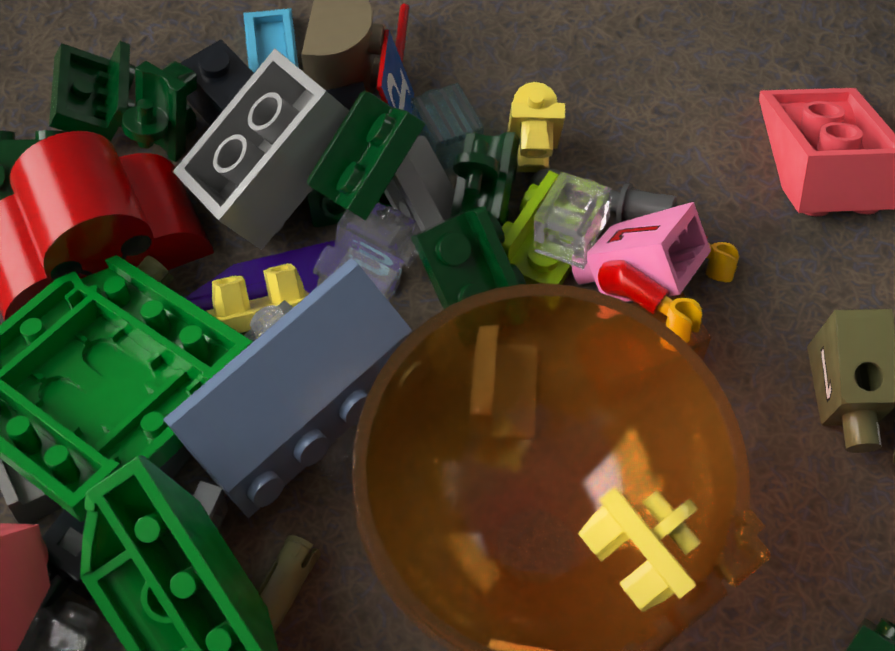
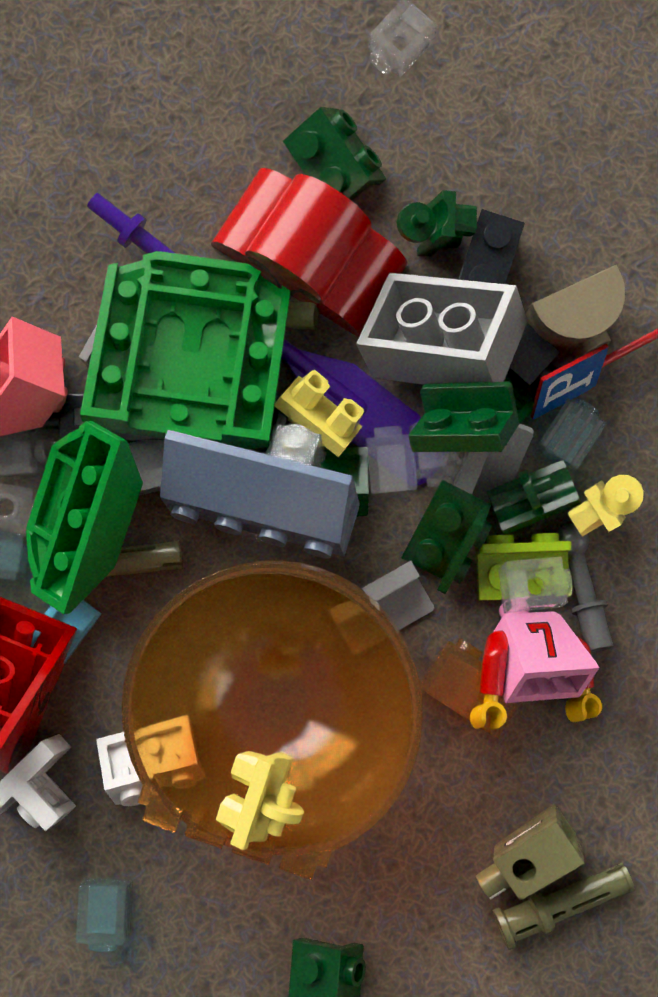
camera: 60 degrees right, 25 degrees up
dark green bracket [49,41,135,142] -> none
medium azure tile [243,8,299,73] -> none

